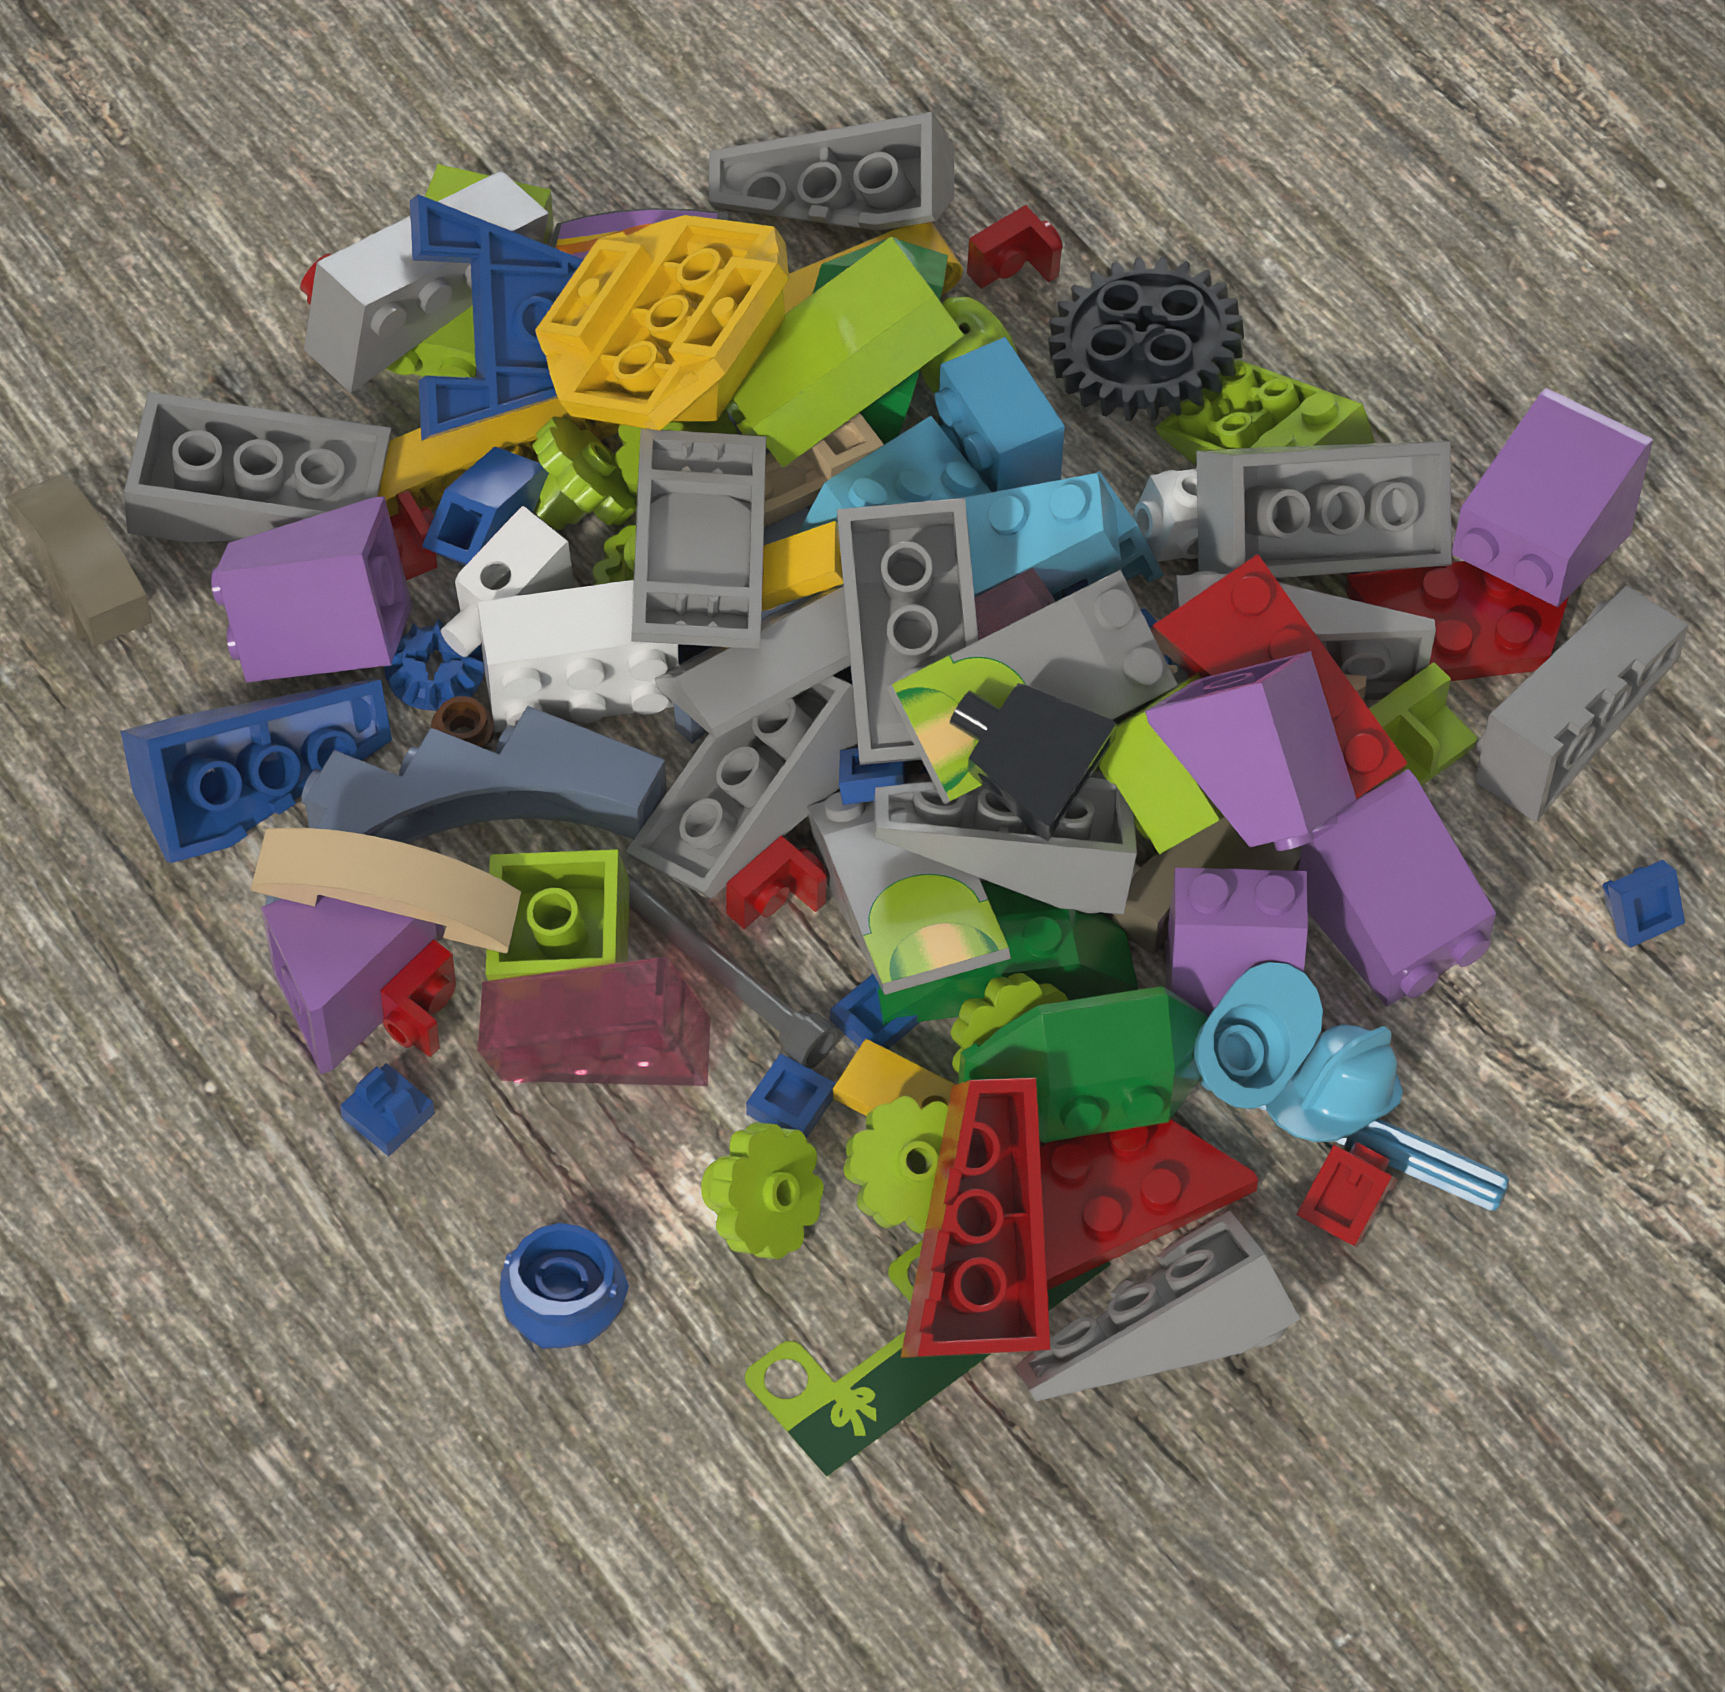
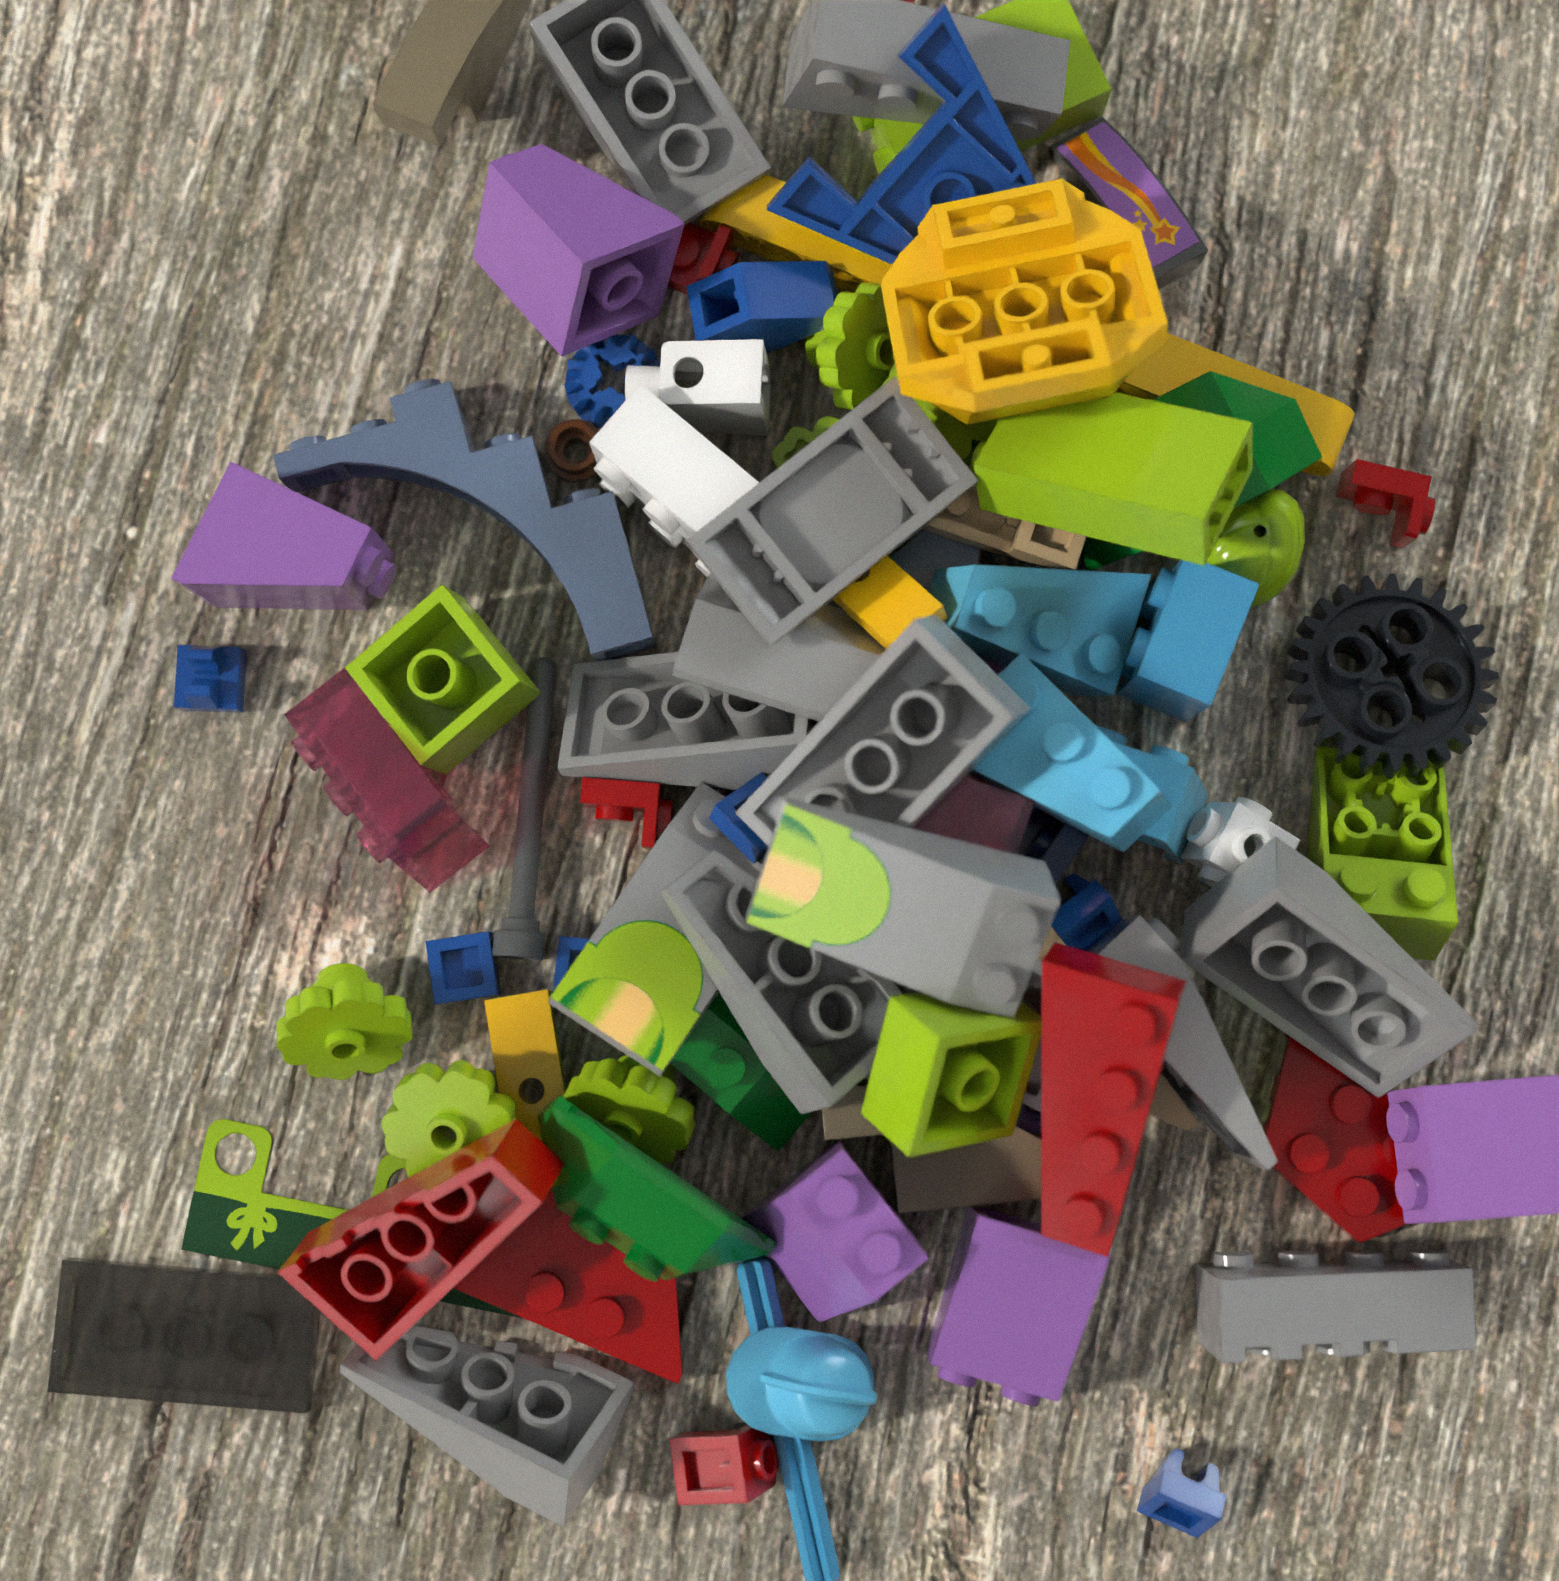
camera: 55 degrees right, 25 degrees up
blue wedge [120,678,392,863] -> none
tan slope [250,828,521,954] -> none
red bracket [380,939,456,1057] -> none
blue hat [500,1223,629,1349] -> none
light grey wedge [709,112,954,231] -> none
black torso [949,683,1117,841] -> none
medium lavender slope [1145,651,1356,851] -> none
medium azure piece [1194,962,1323,1109] -> none
lime panel [1369,662,1477,786] -> none
none -> clear smoke tile [47,1257,321,1414]

